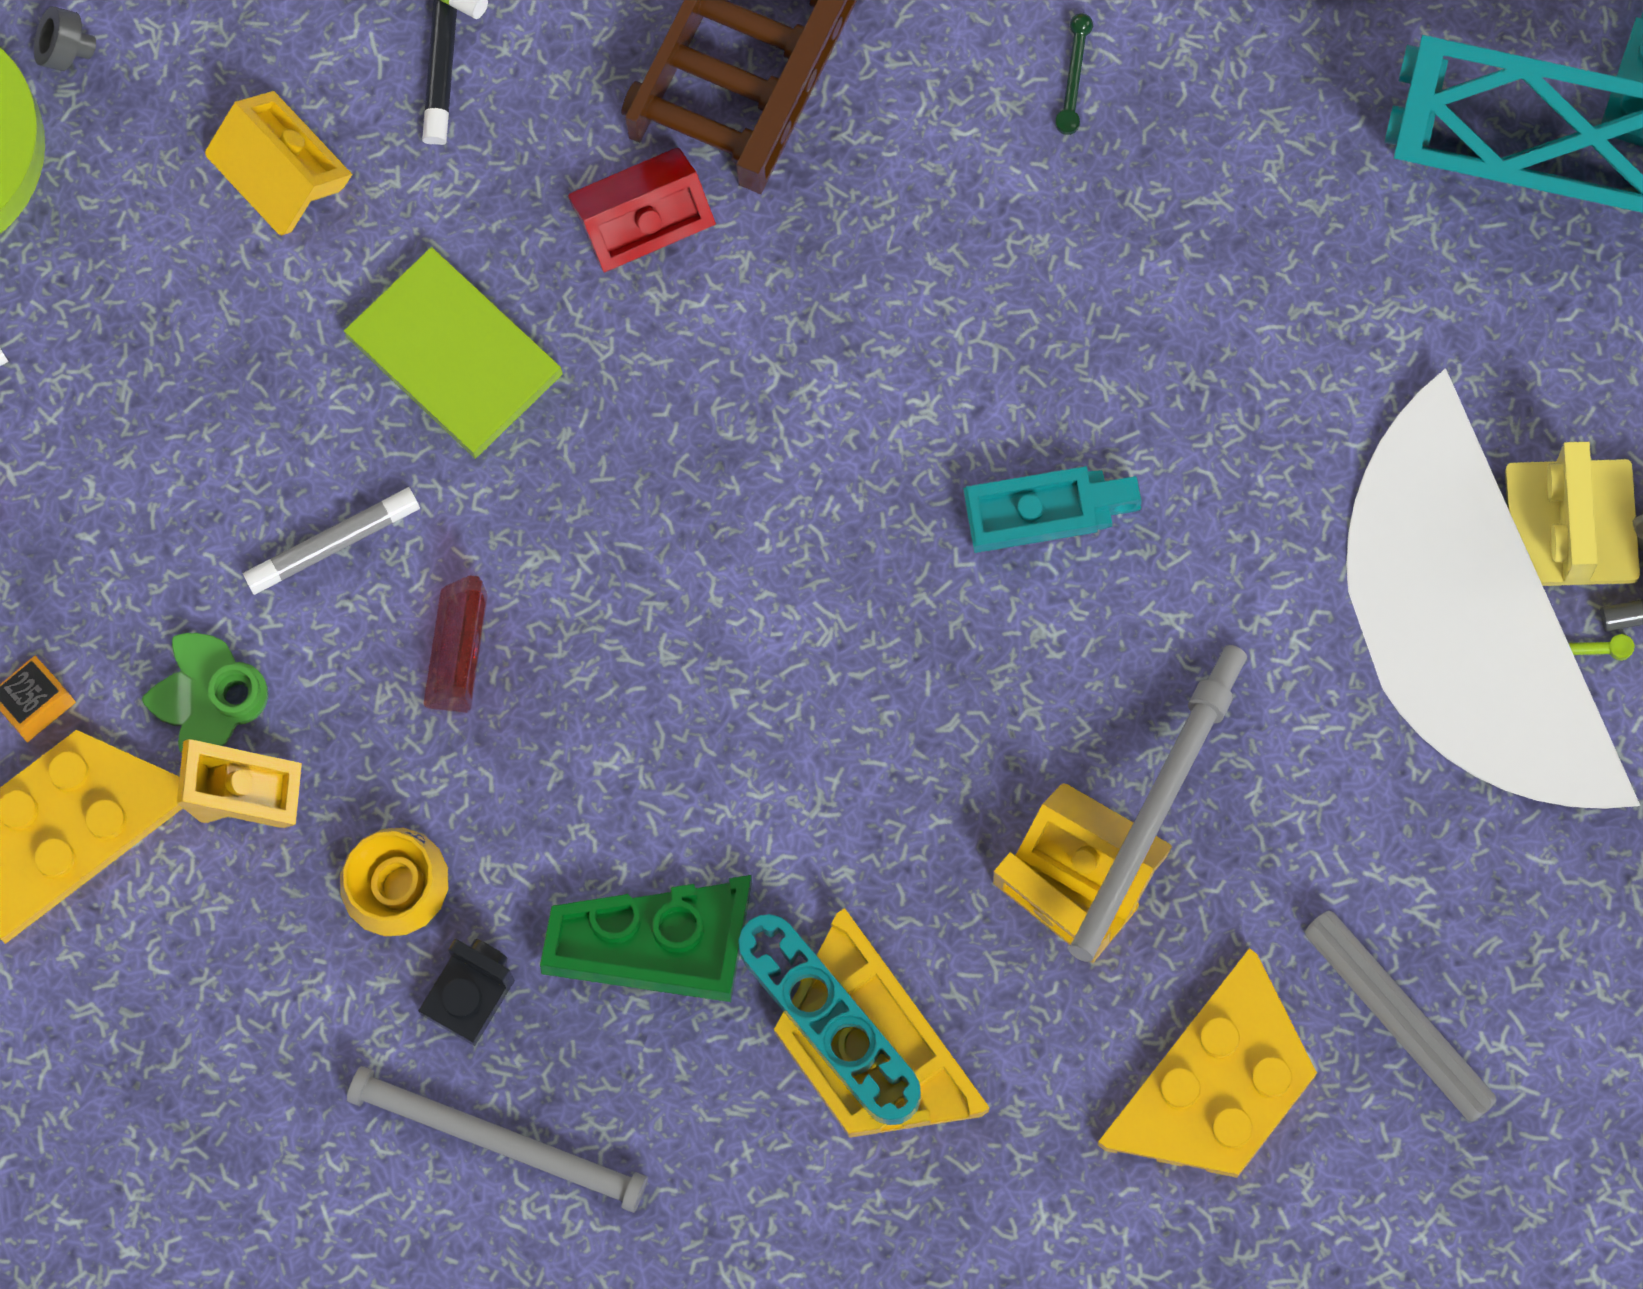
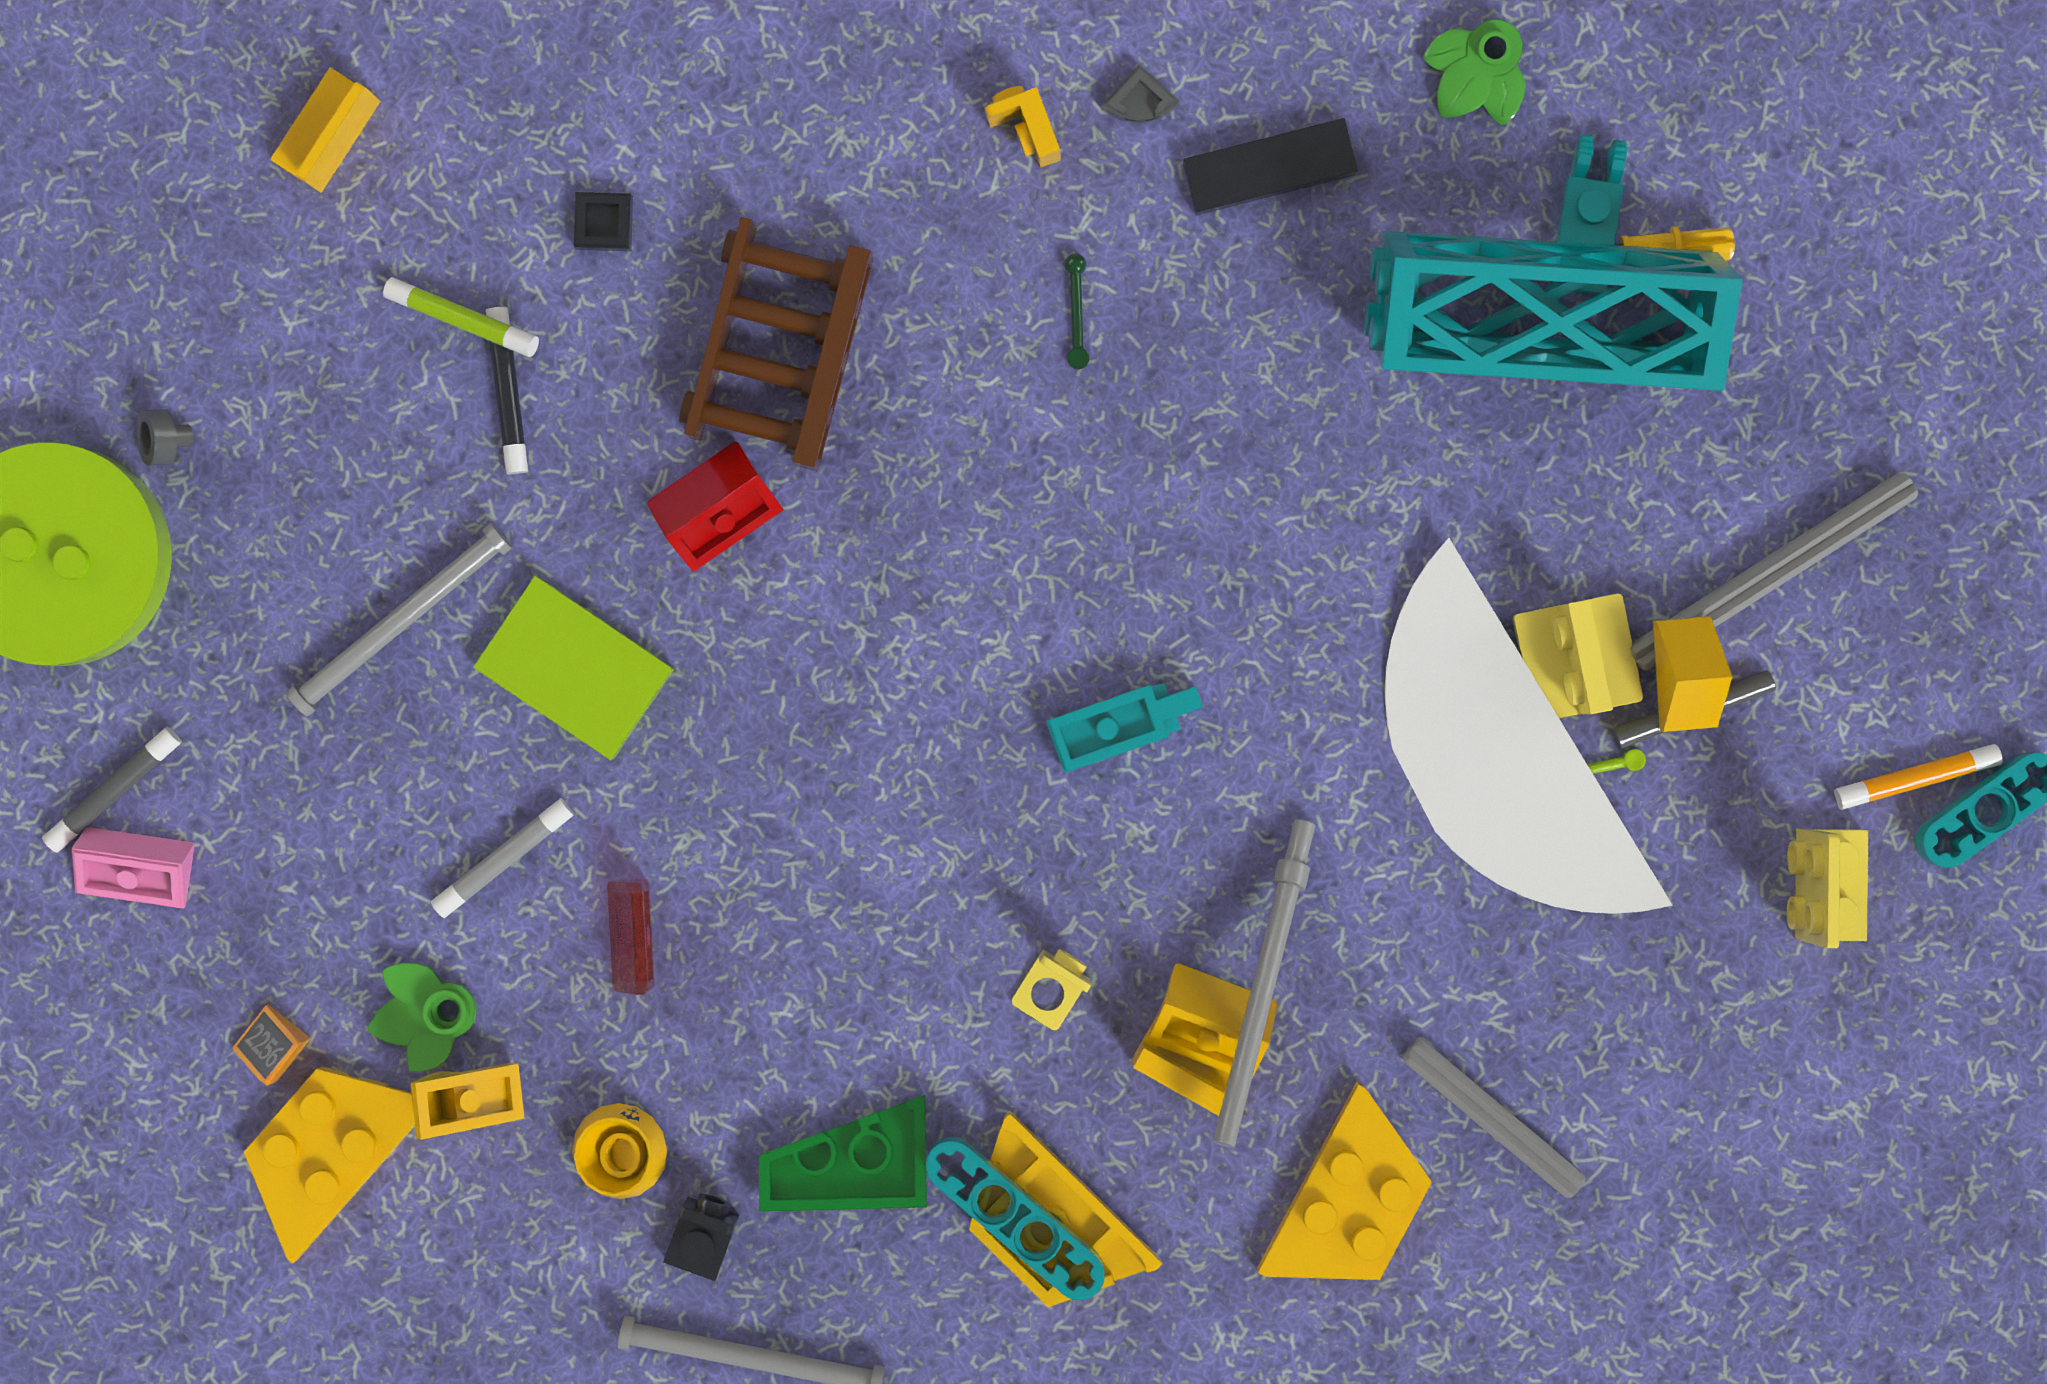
camera: 15 degrees left, 15 degrees up
yellow panel [205,91,353,236] -> none
none -> light grey bar [286,523,513,717]
none -> light yellow bracket [1012,948,1091,1030]

